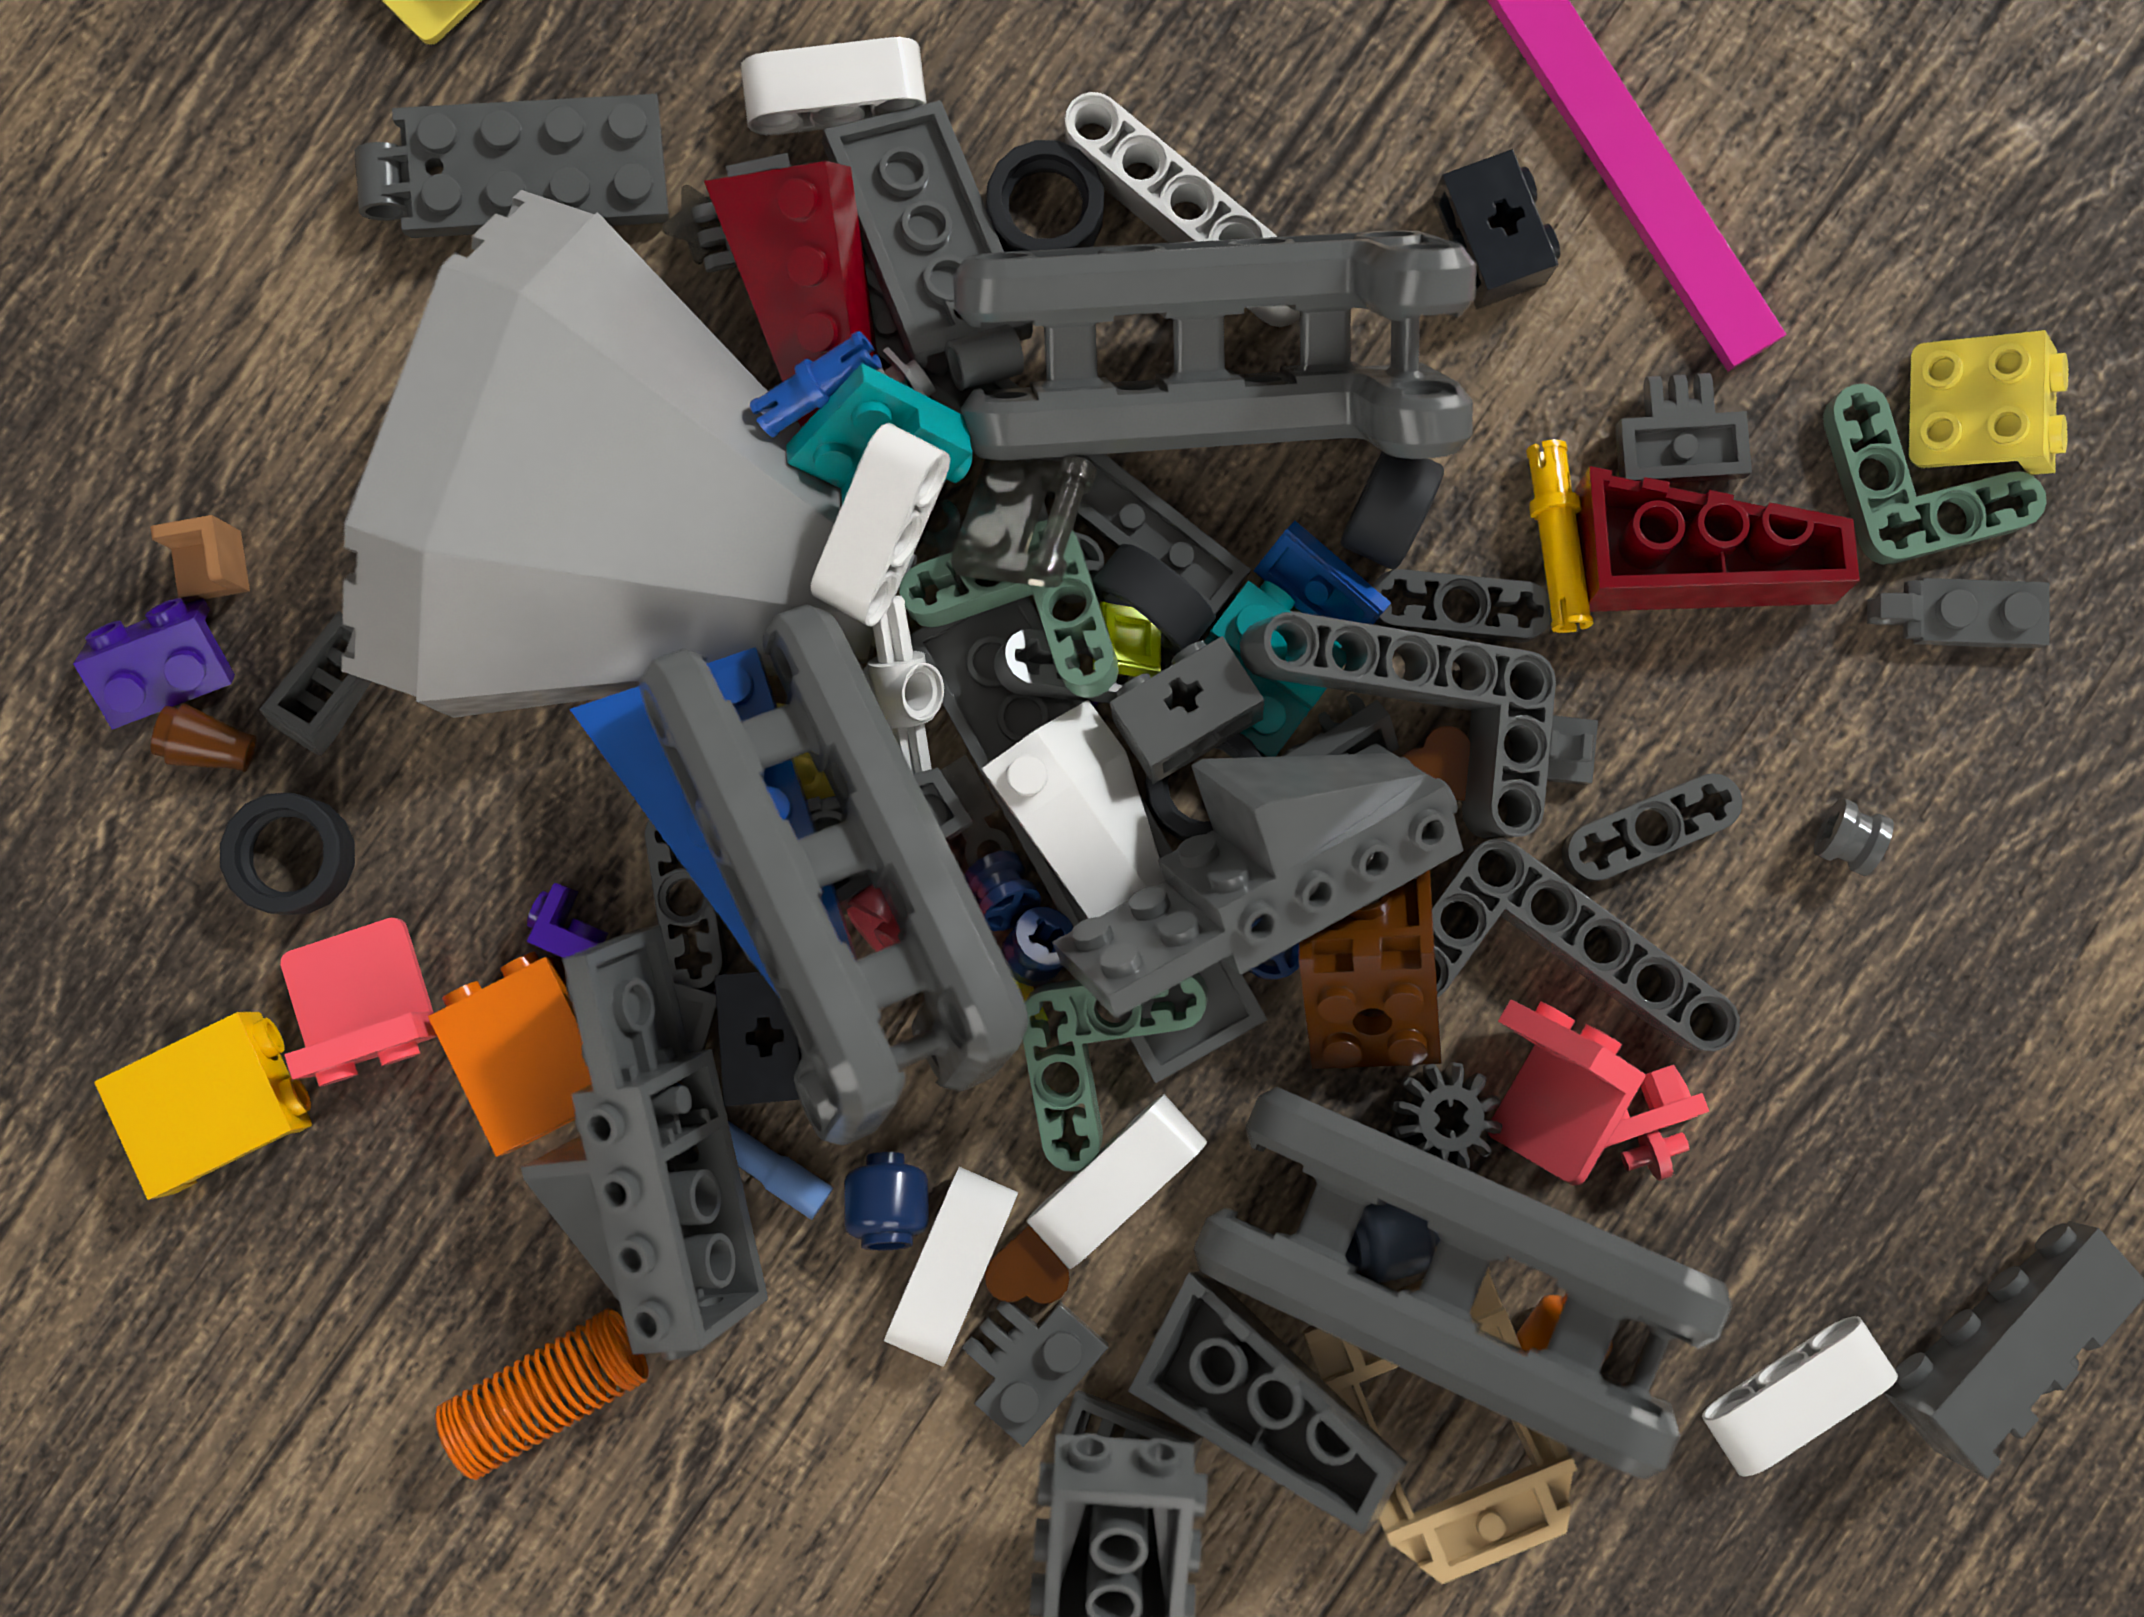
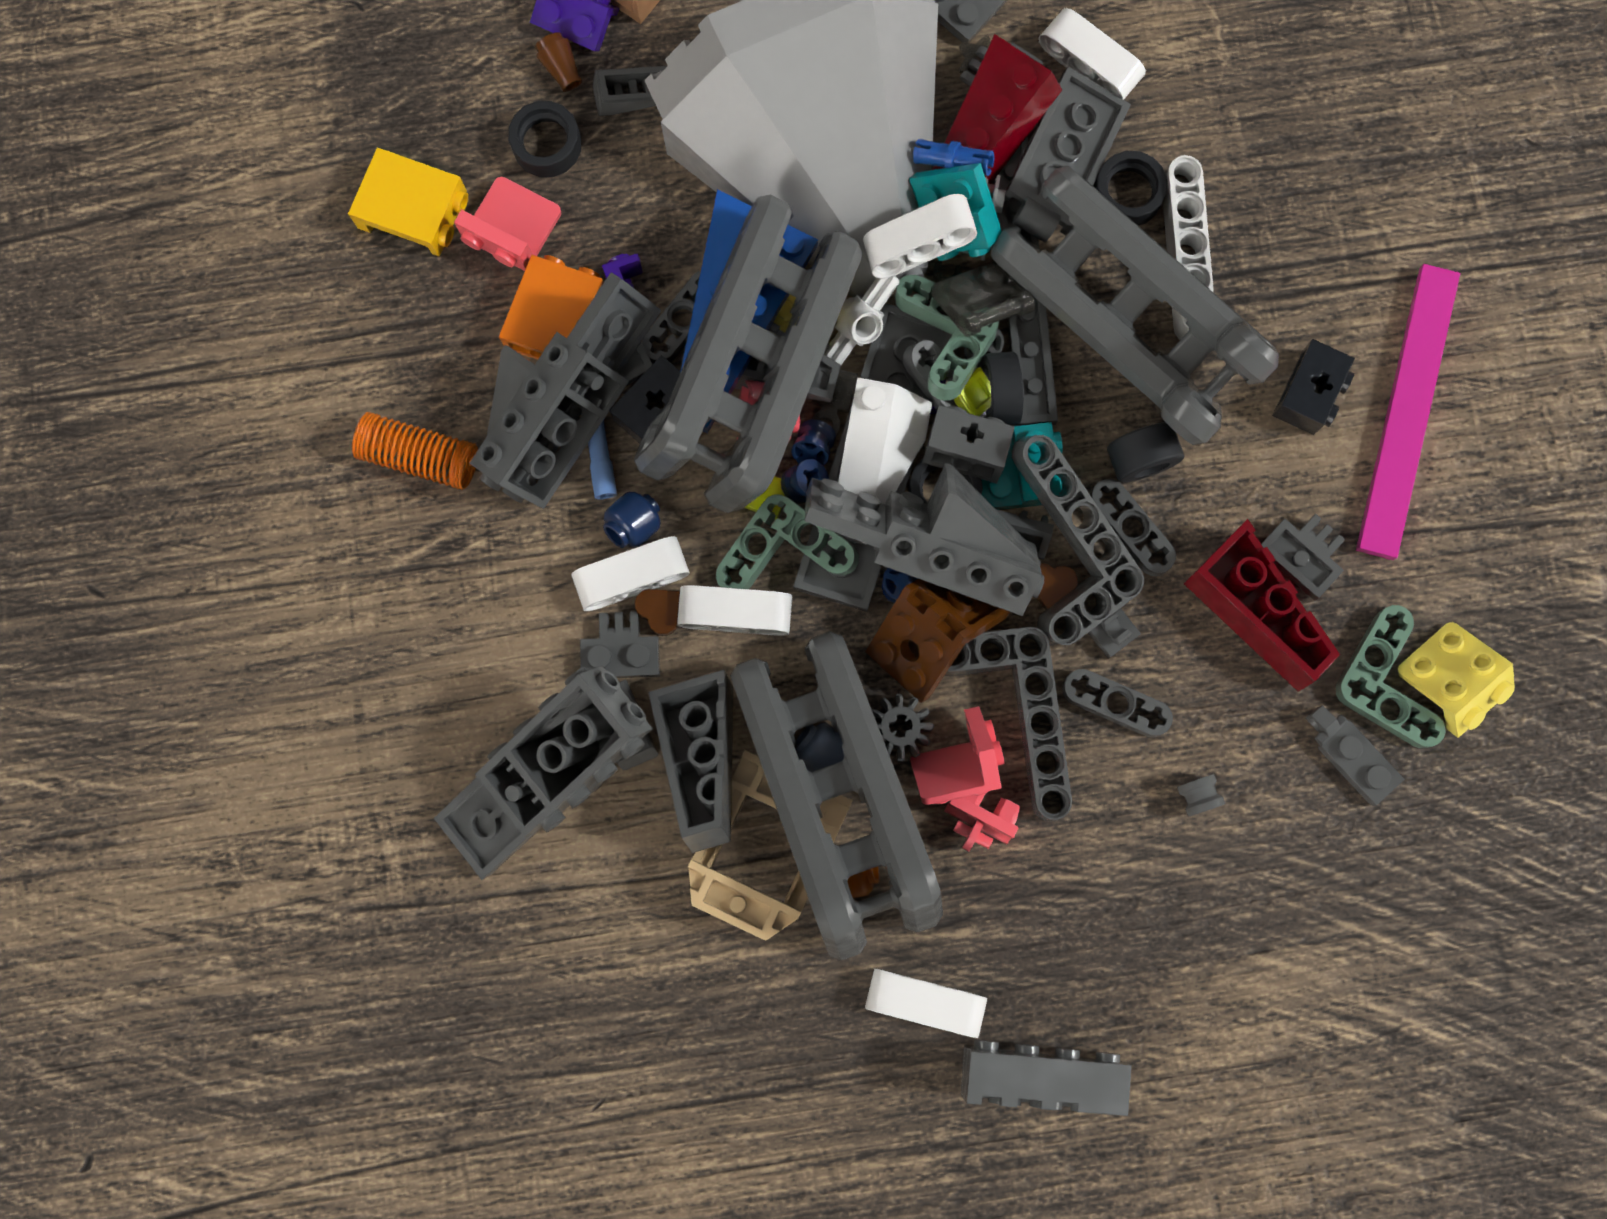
camera: 50 degrees right, 5 degrees down
blue plate [1253,521,1391,649] -> none
yellow pin [1526,440,1594,633] -> none

